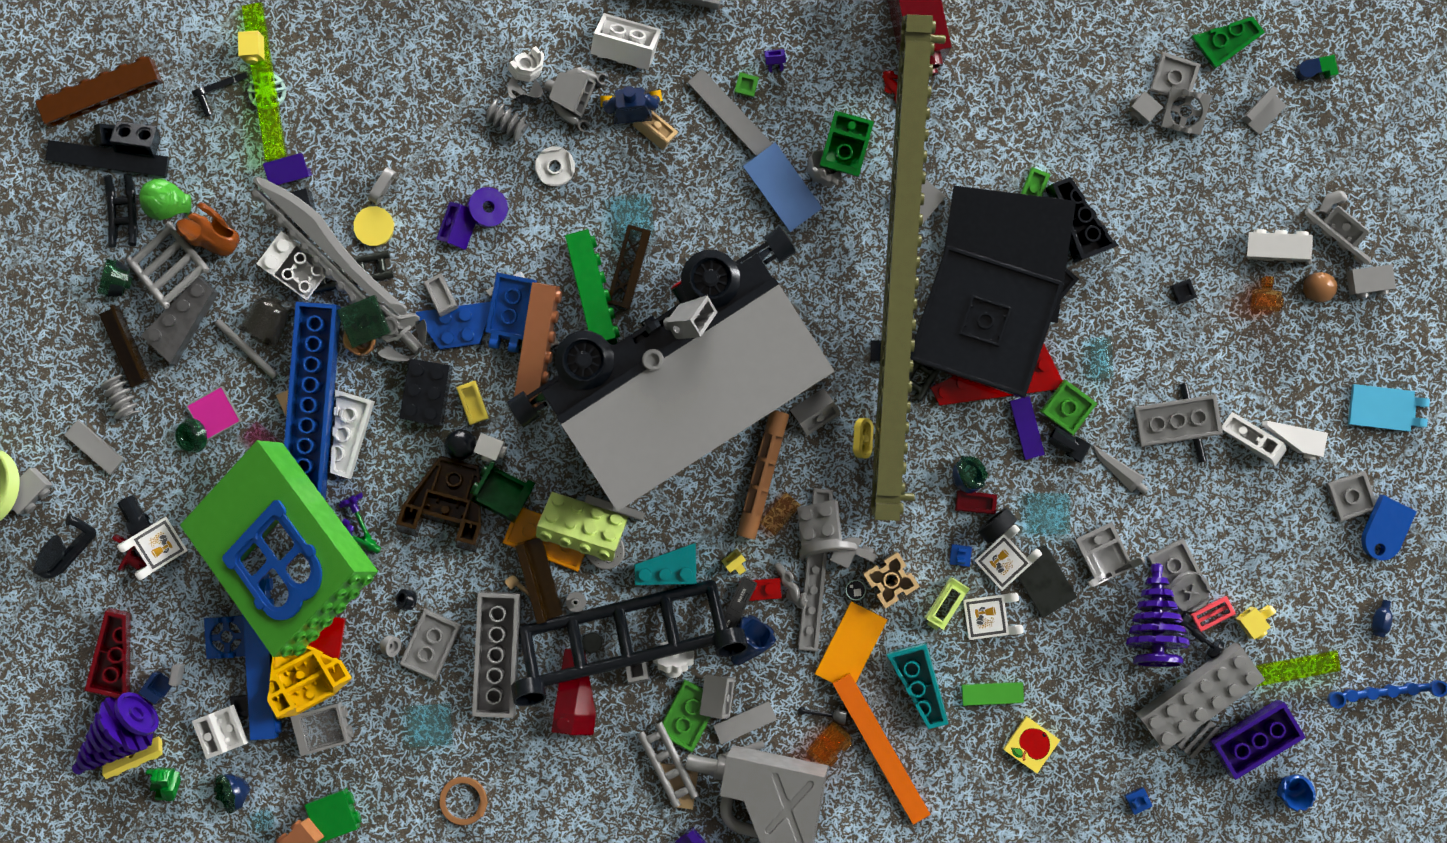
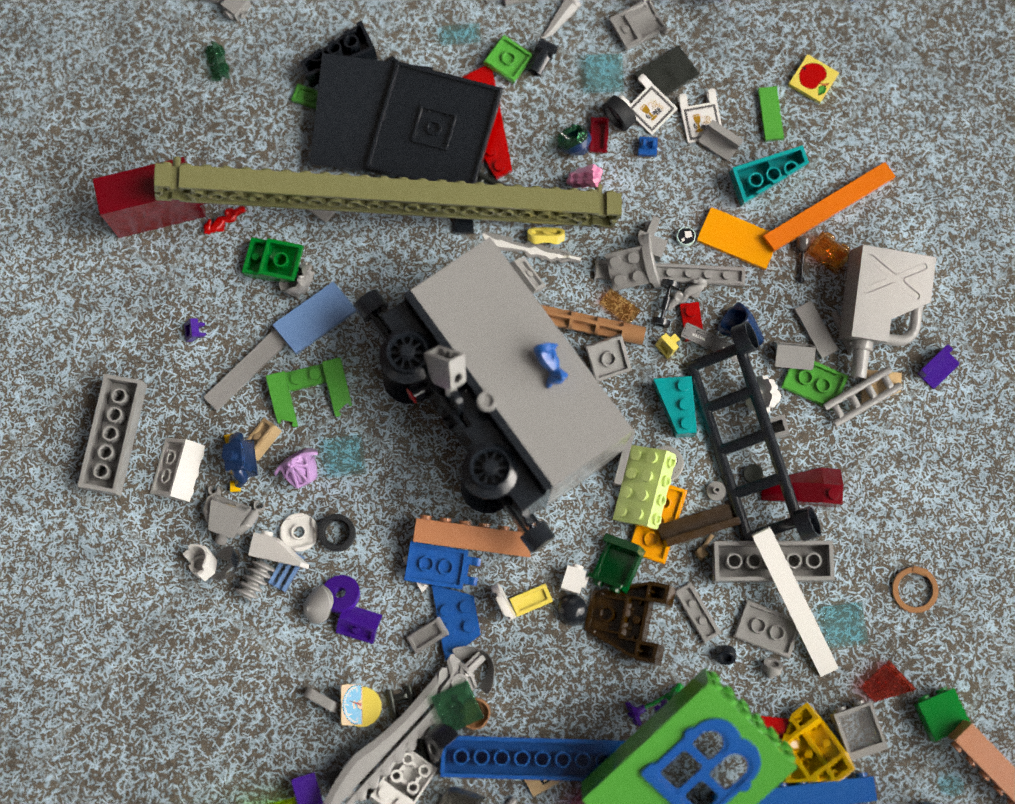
camera: 90 degrees left, 10 degrees down
white wing [330,390,375,479] -> none
black brick [399,358,453,426] -> none
green brick [565,229,620,345] -> none
dark brown fence [608,224,651,309] -> none
bright green tile [734,72,759,98] -> none
tan brick [862,551,920,609] -> none
yellowish green window [925,577,970,630] -> none
dark purple tile [1009,396,1045,460] -> none
none -> clear green hinge [205,41,230,82]
none -> white slope [248,530,309,569]
none -> bright green wedge [266,357,352,428]
none -> medium blue tile [268,553,305,592]
none -> lavender piece [274,448,318,488]
none -> light grey hat [303,585,333,624]
none -> black tyre [318,514,356,552]
none -> slope [341,684,363,725]
none -> black piece [425,723,458,763]
none -> light grey sword [482,232,581,264]
none -> white tile [491,583,516,621]
none -> blue animal [533,343,568,388]
none -> bright pink rock [566,164,603,188]
none -> light grey tile [585,334,632,382]
none -> black wheel [651,279,680,328]
none -> light grey tile [675,582,721,643]
none -> light grey panel [698,119,743,161]
none -> white tile [751,527,839,677]
none -> clear red wing [859,660,916,702]

